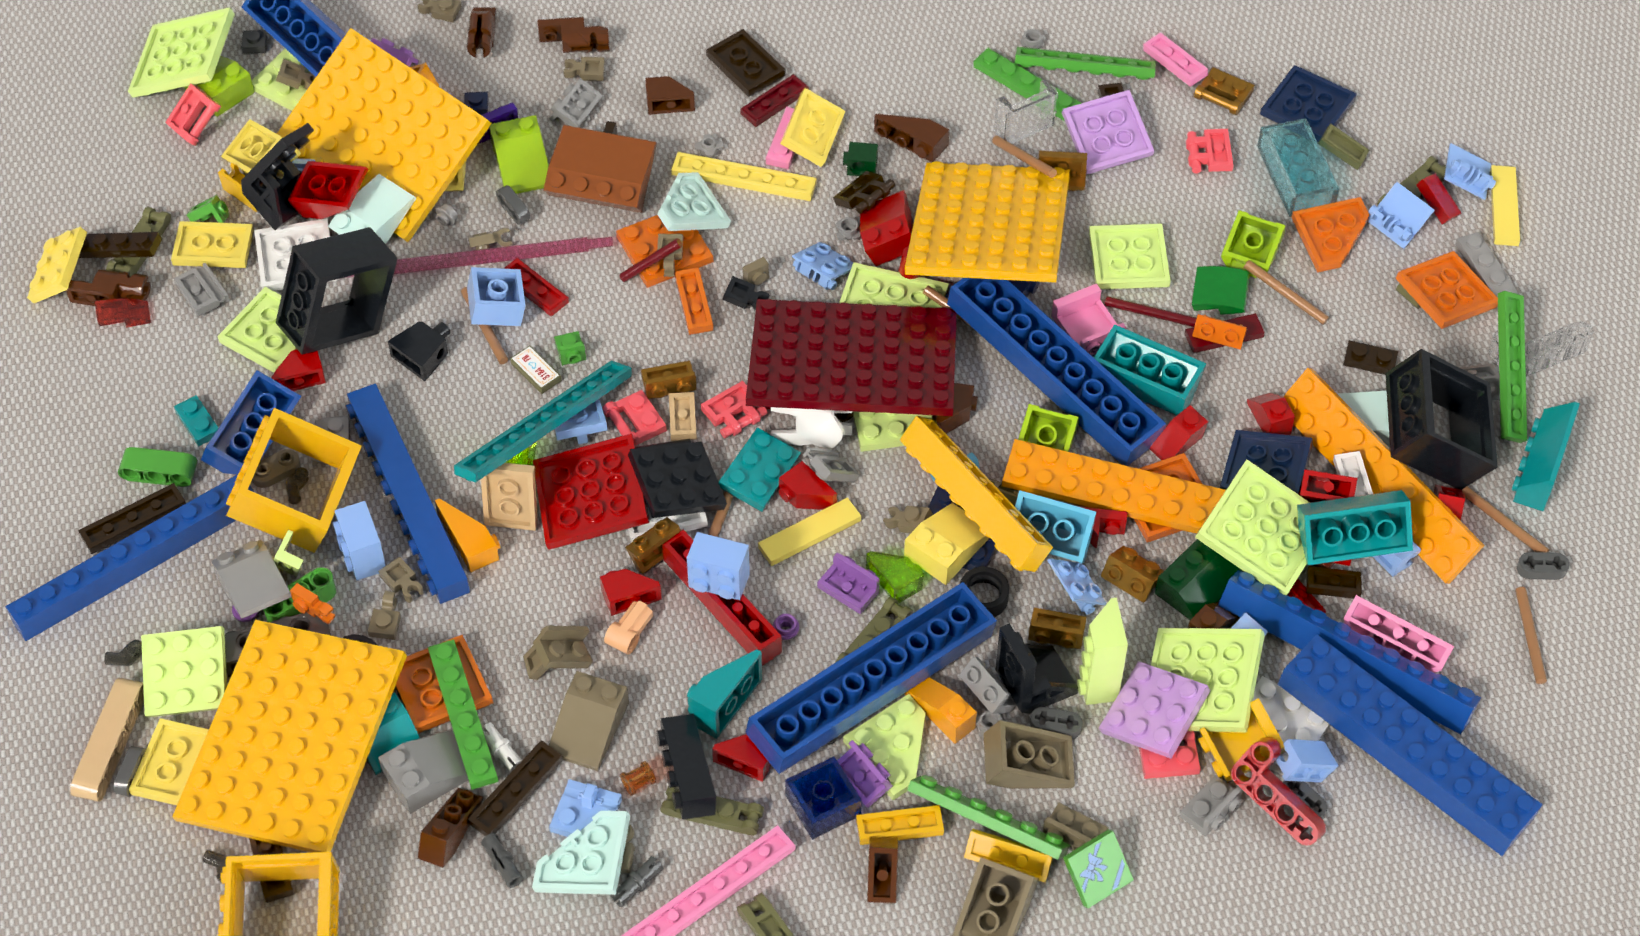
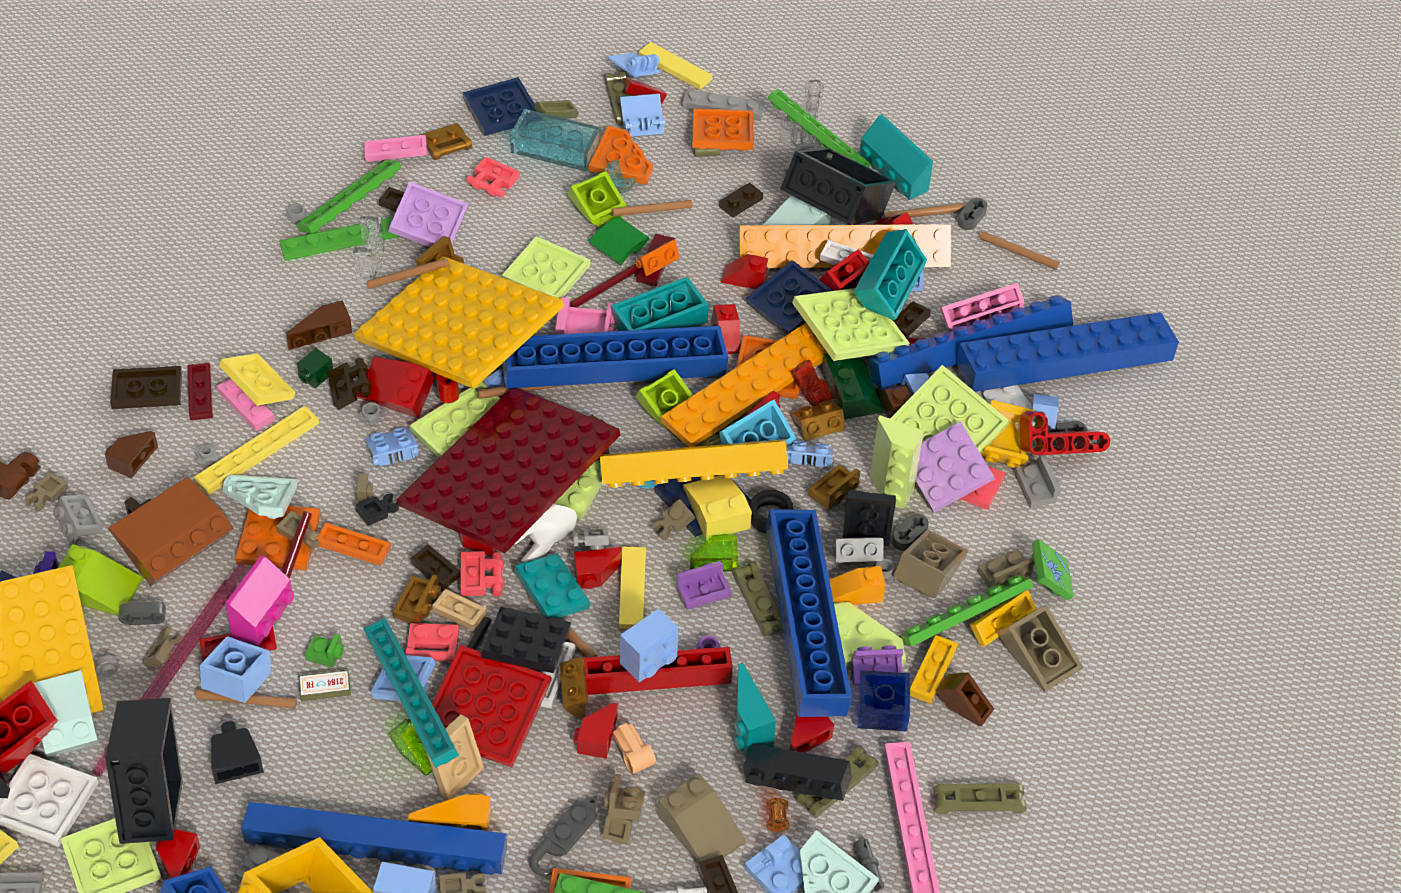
camera: 60 degrees left, 5 degrees down
none -> slope [225,556,294,645]
none -> dark brown plate [410,545,461,590]
none -> dark grey plate [529,796,597,876]
none -> clear light blue bracket [605,160,635,193]
none -> clear red slope [790,360,833,407]

